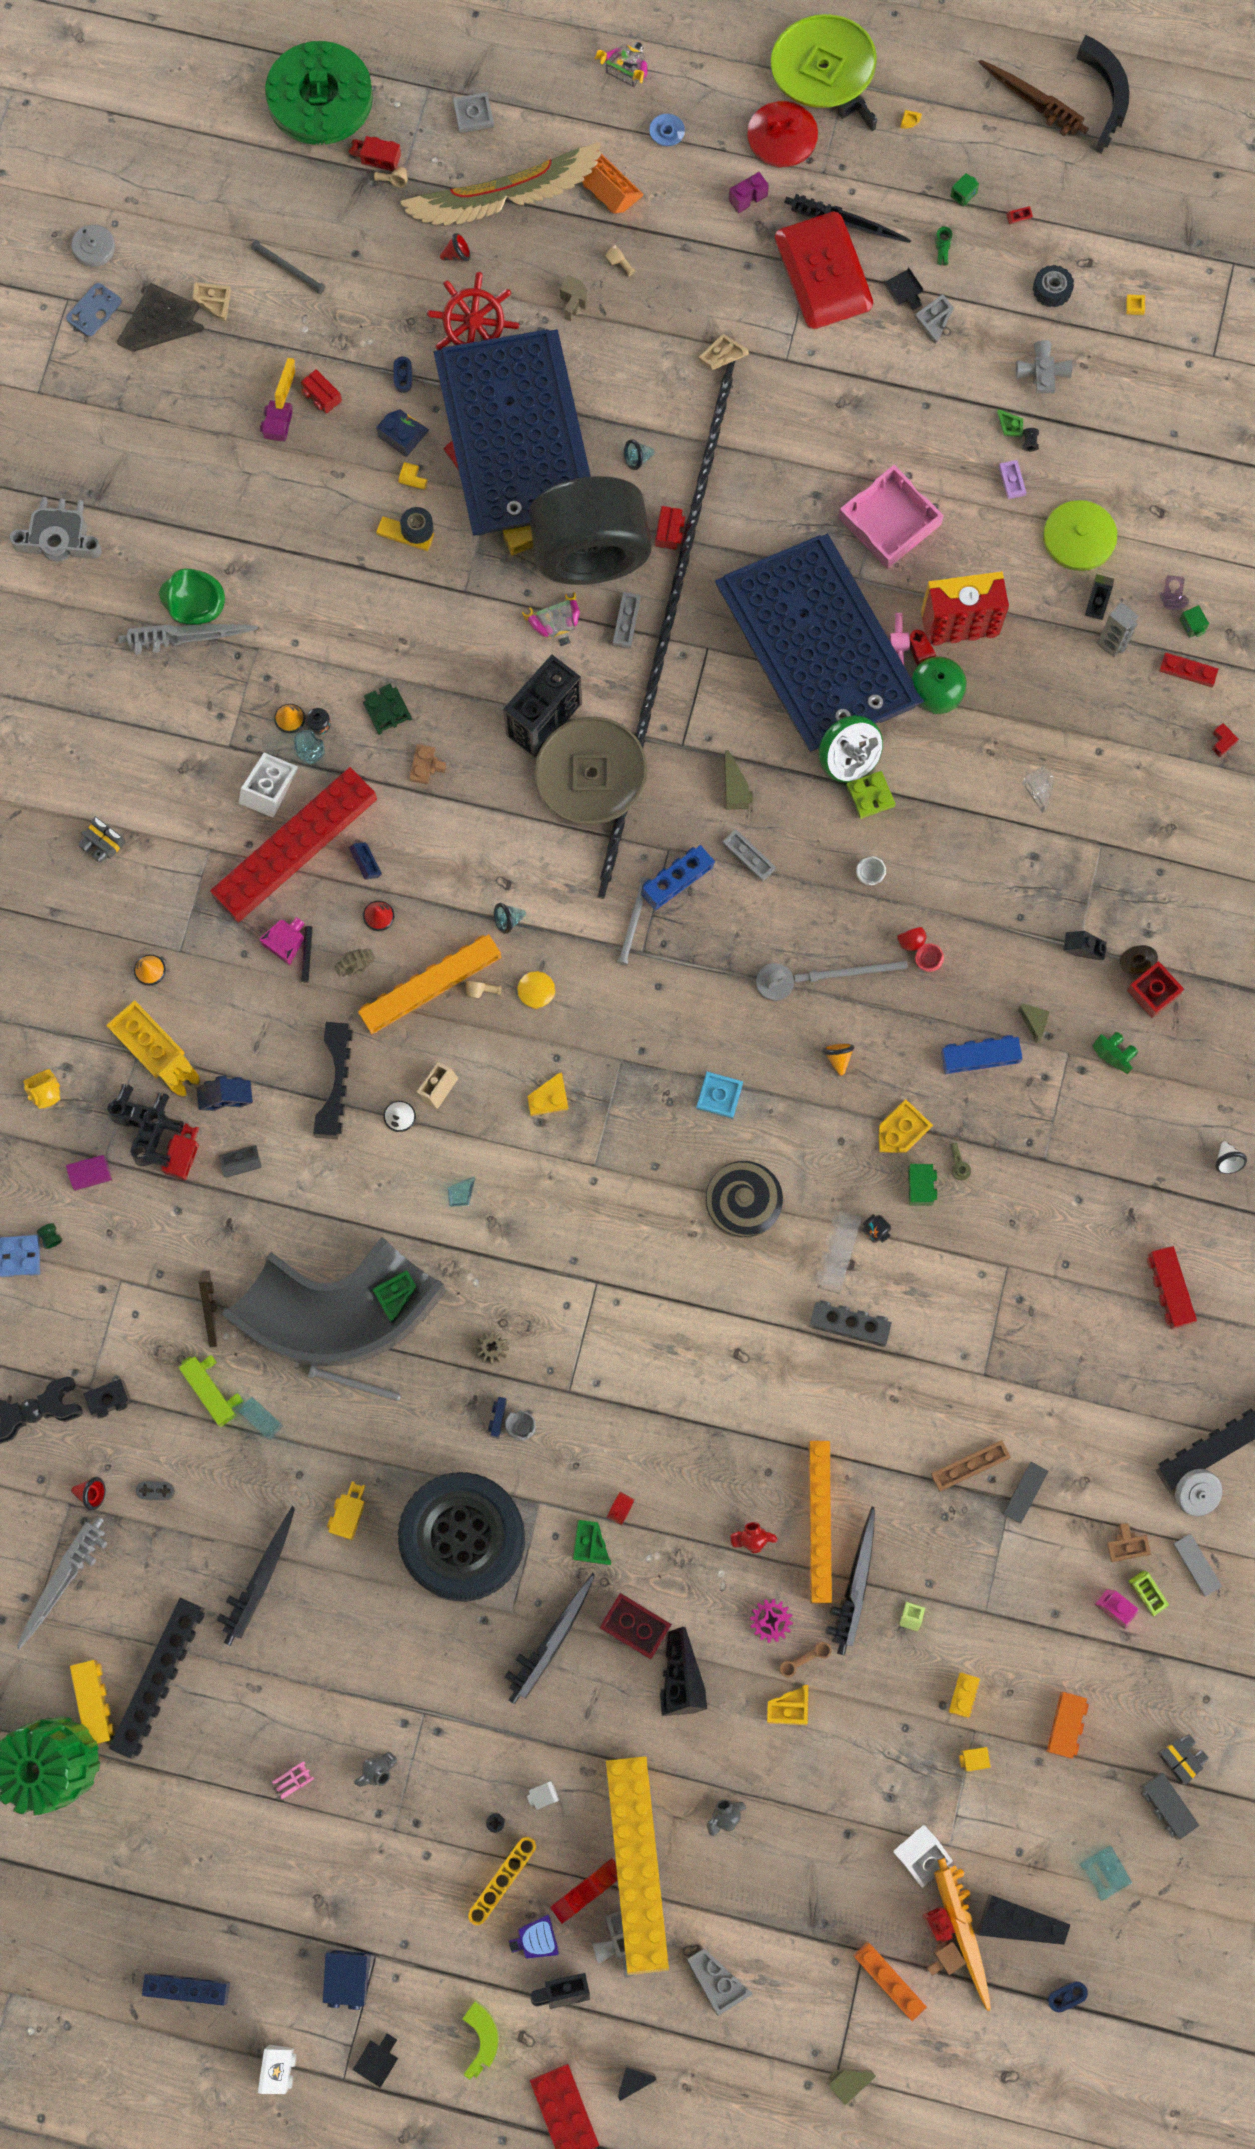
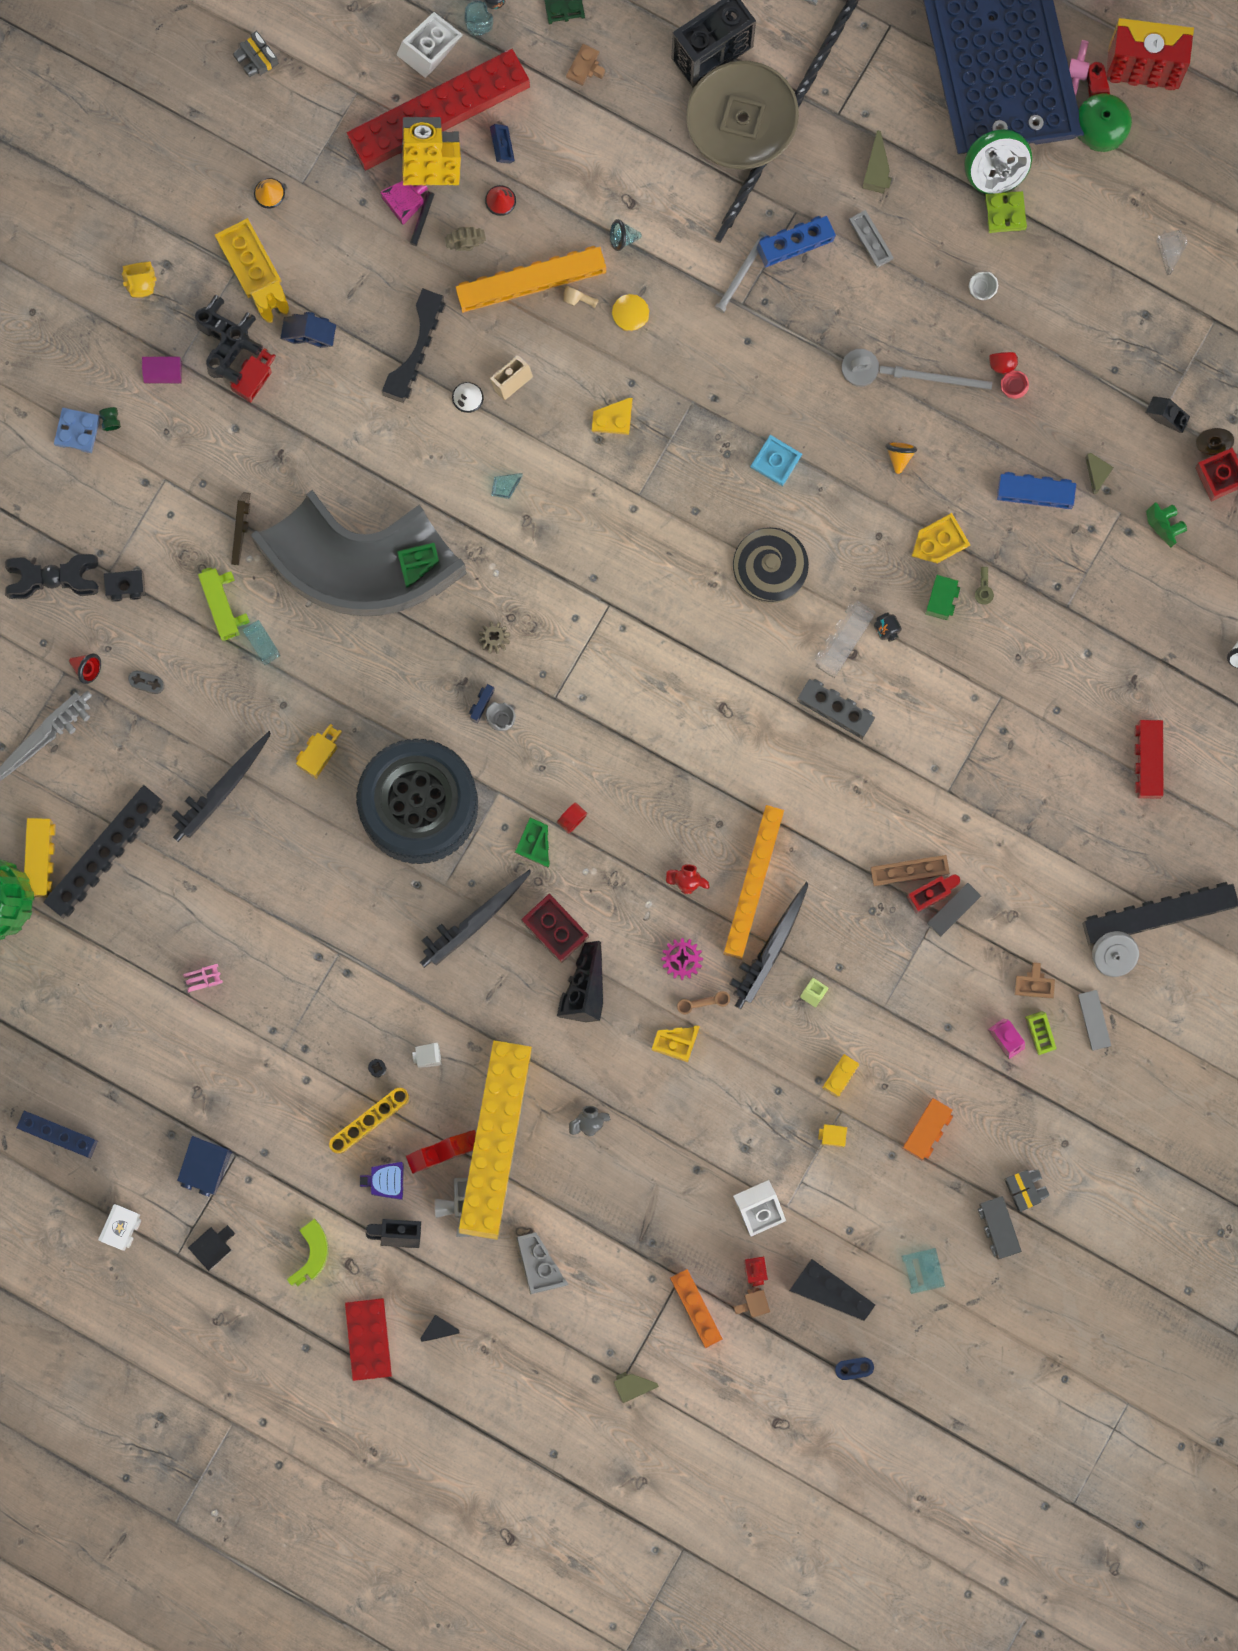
camera: 15 degrees right, 5 degrees up
dark grey slope [219,1145,262,1178] -> none
light grey bar [308,1366,401,1401] -> none
dark grey piece [354,1752,397,1787] -> none
light orange piece [934,1858,991,2011] -> none
none -> yellow piece [402,117,461,185]
none -> red brick [907,874,960,914]

